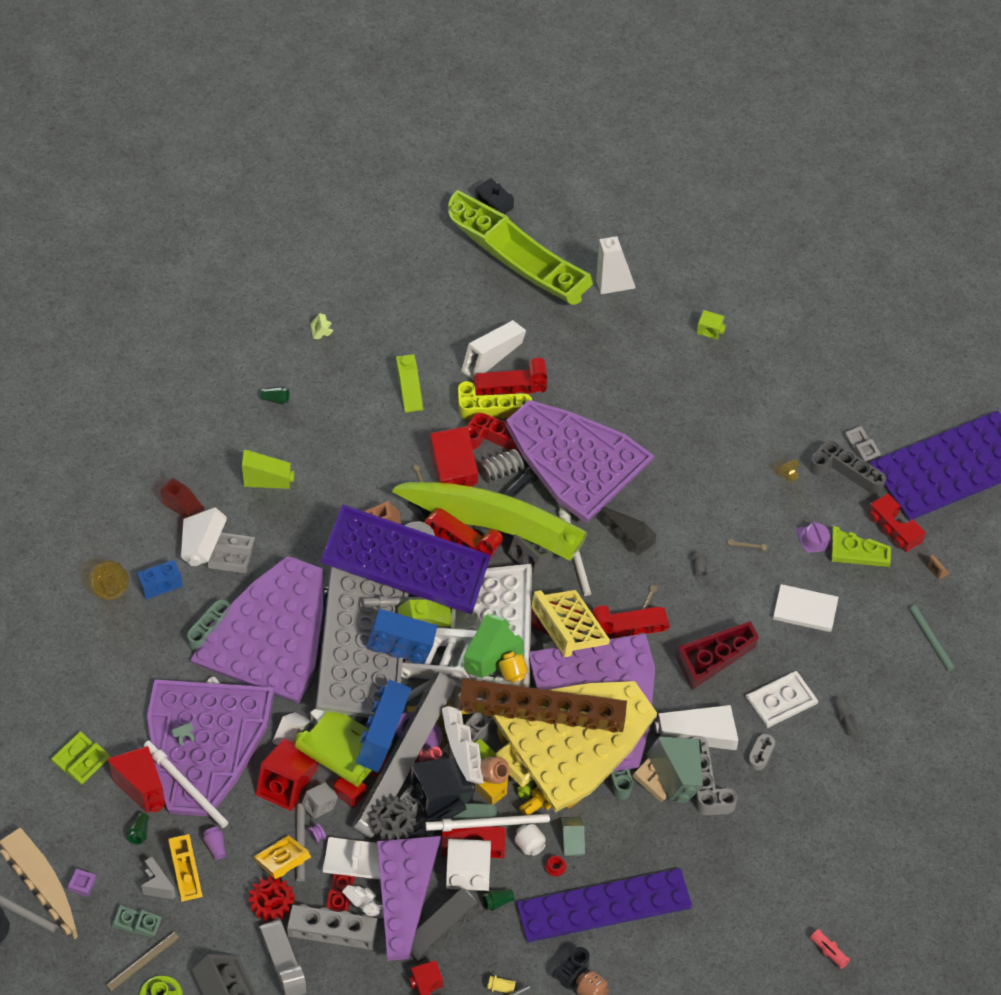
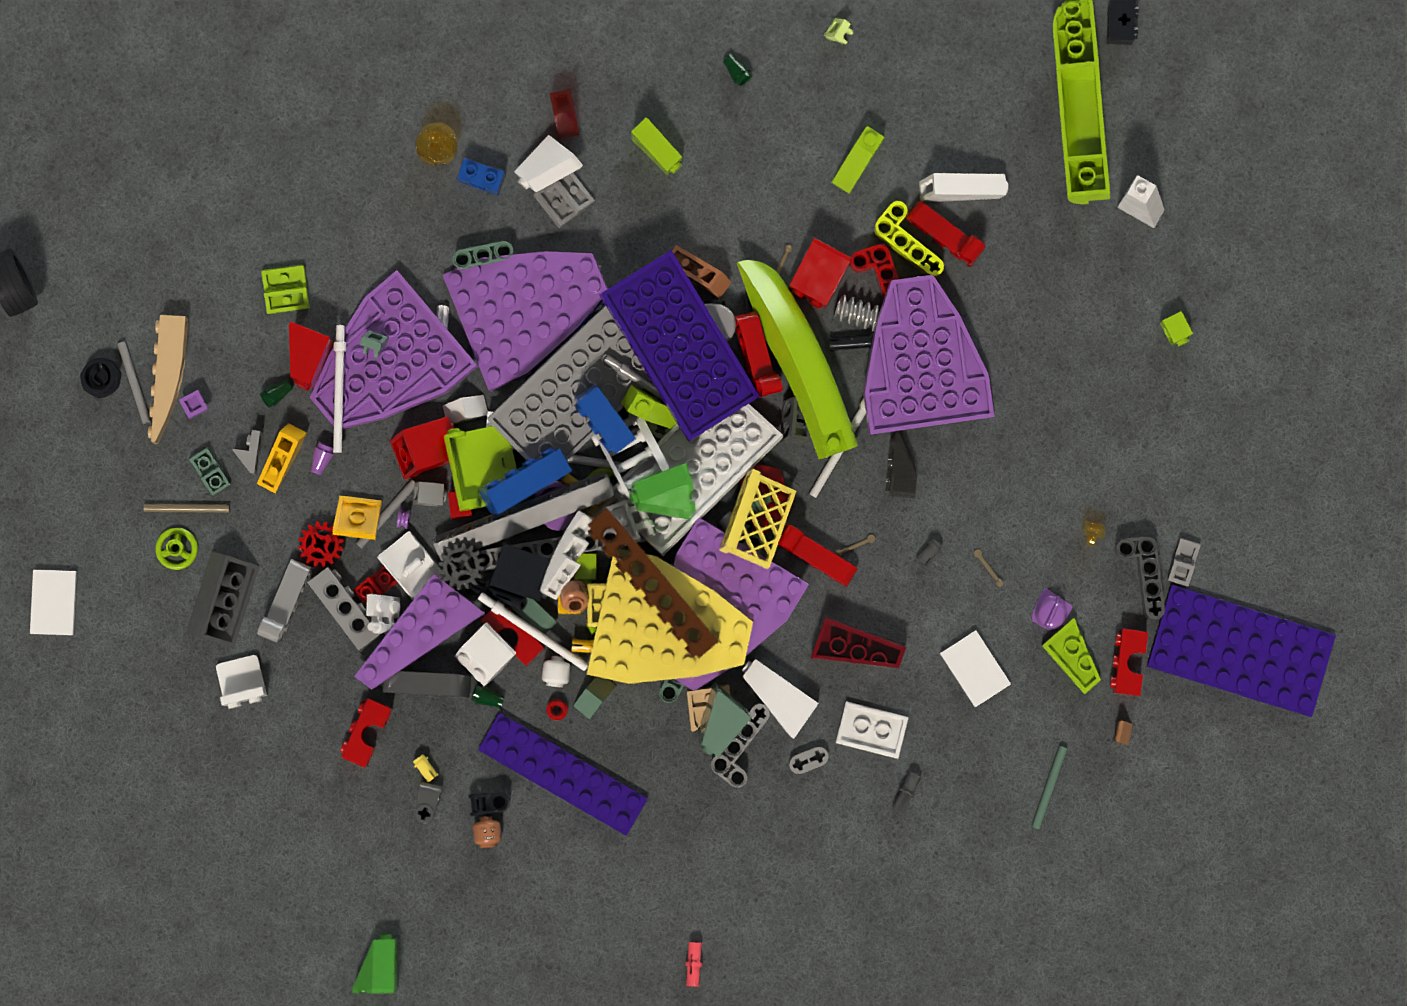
camera: 45 degrees right, 30 degrees up
coral pin [414,747,442,763] -> none
yellow head [499,651,528,683] -> none

